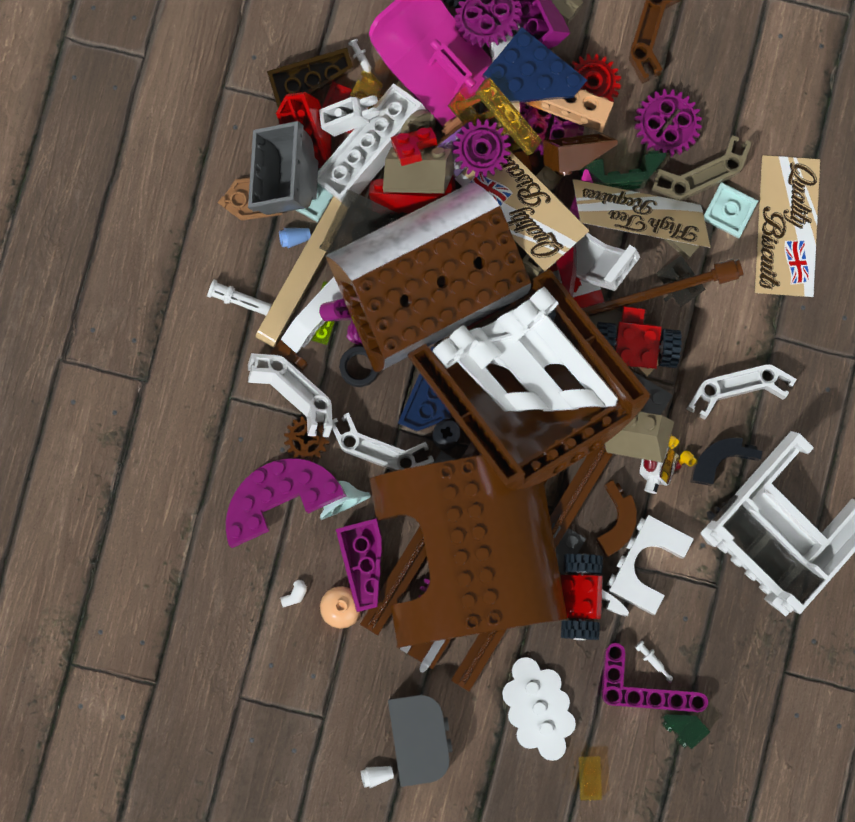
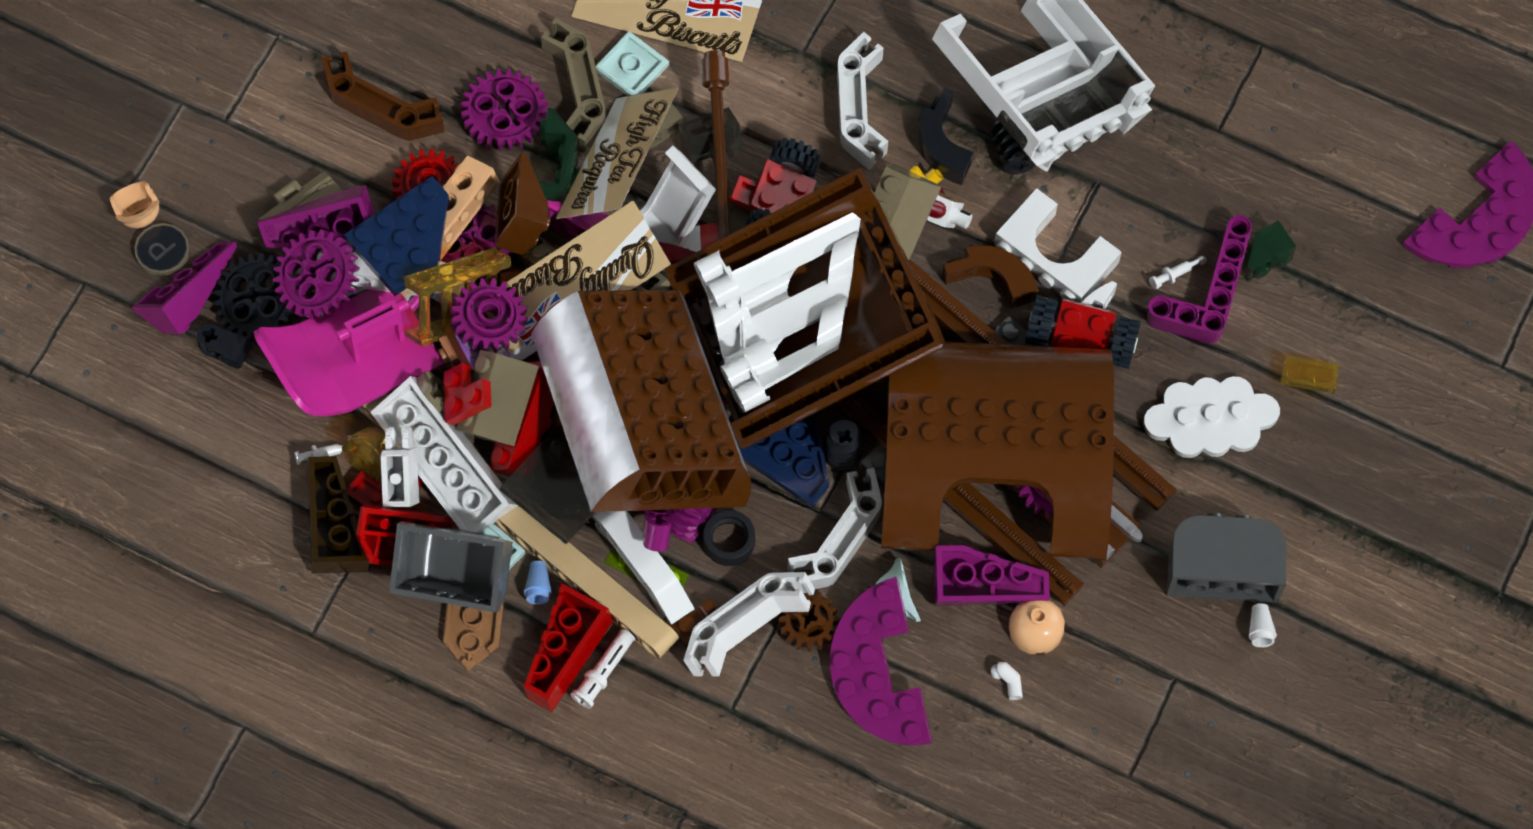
camera: 75 degrees left, 15 degrees down
none -> red wedge [524,583,613,713]

